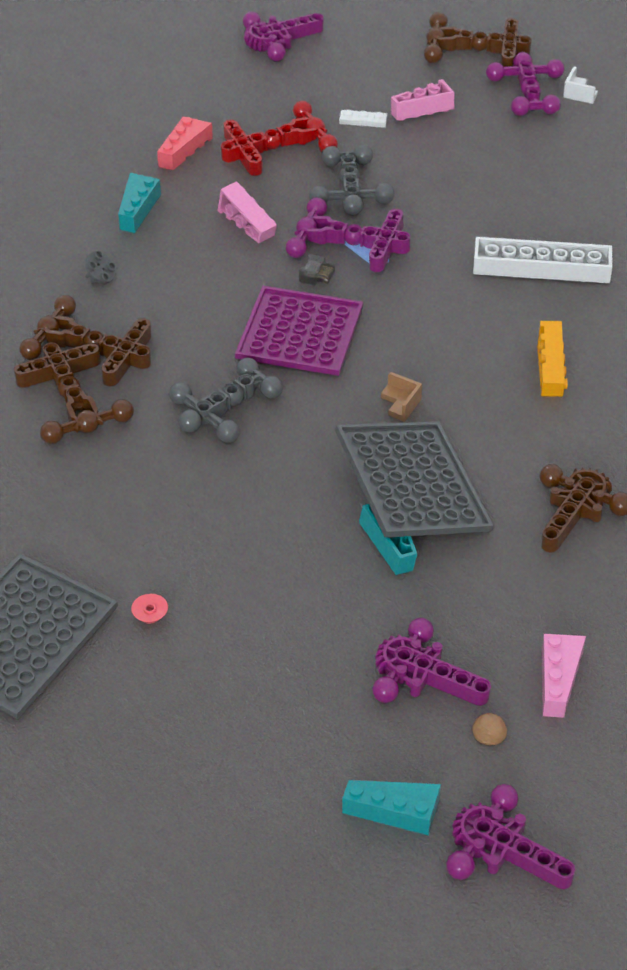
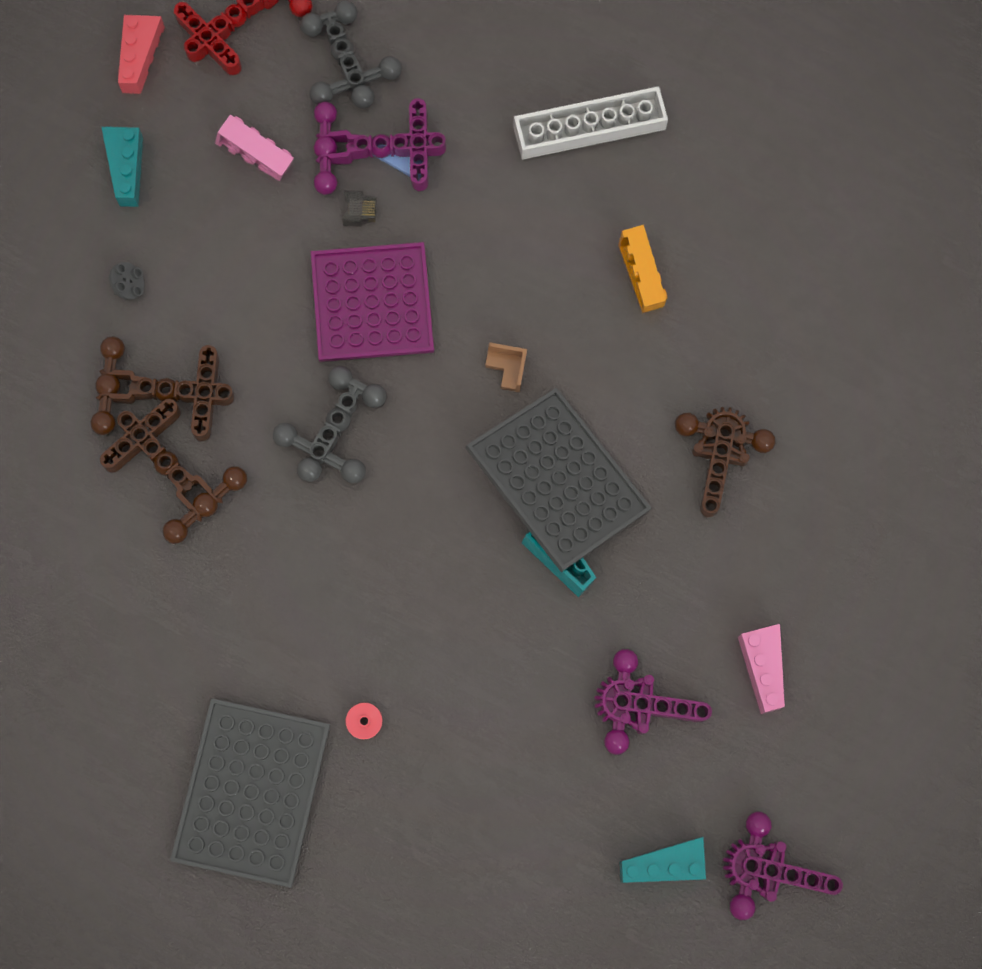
camera: 25 degrees left, 30 degrees up
medium nougat piece [472,713,507,746] -> none

